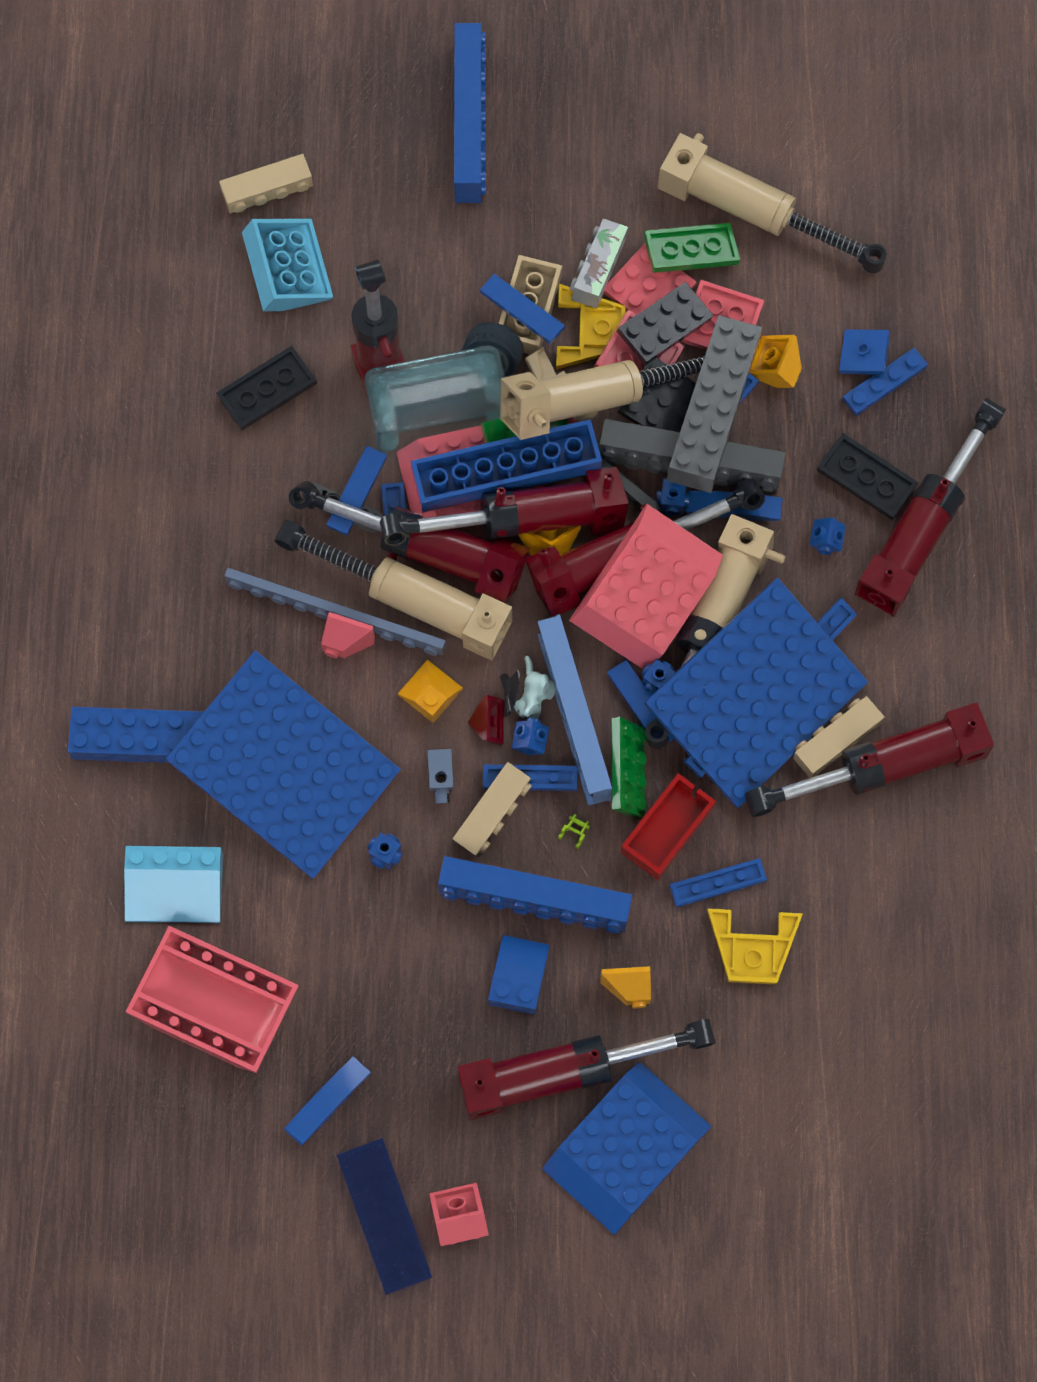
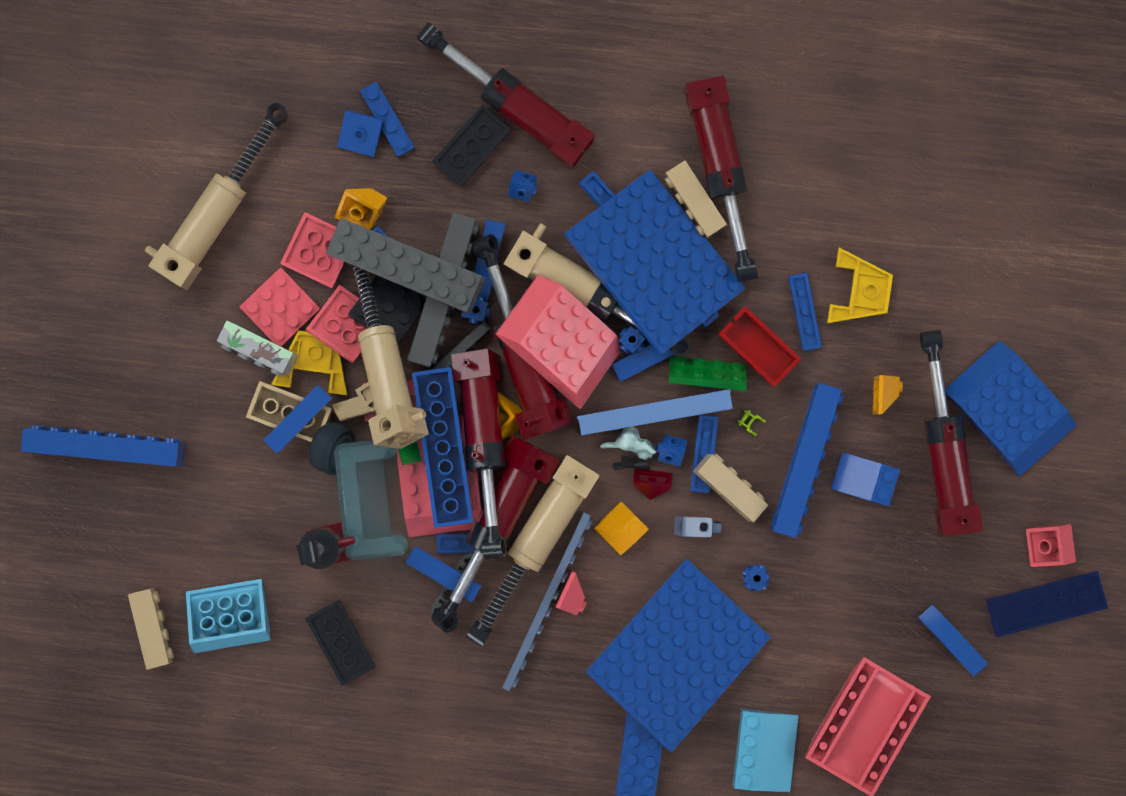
camera: 85 degrees left, 15 degrees up
plate [616,282,714,366] -> none
green plate [643,223,740,273] -> none

